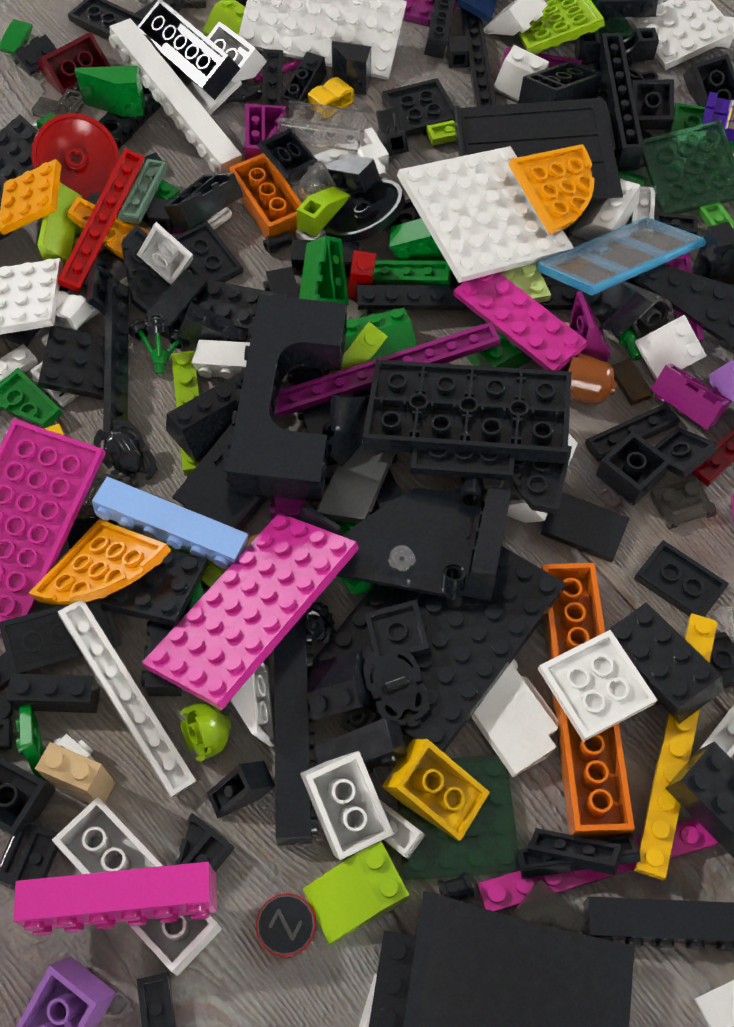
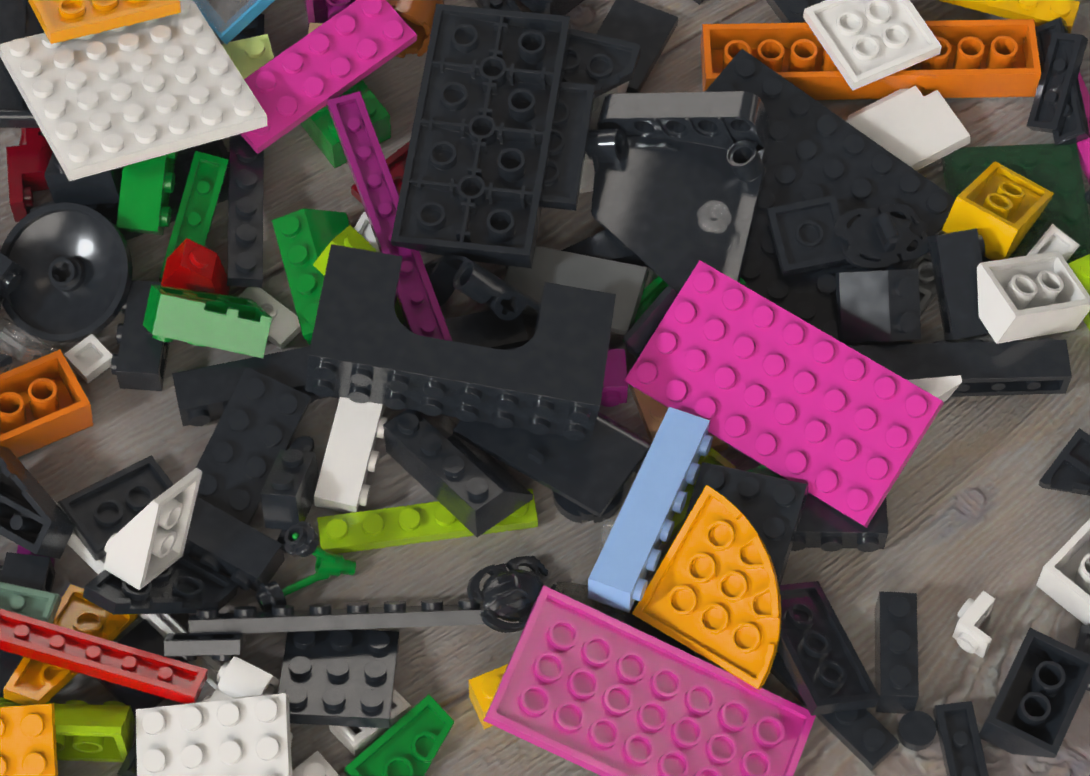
camera: 90 degrees left, 0 degrees up
green wing [16,704,45,780] -> none
tan brick [35,742,116,804] -> none
white plate [58,600,196,799] -> none
lime cylinder [180,703,231,762] -> none
black slope [207,760,275,818] -> none
black pin [263,231,292,253] -> none
lime slope [296,186,350,237] -> none

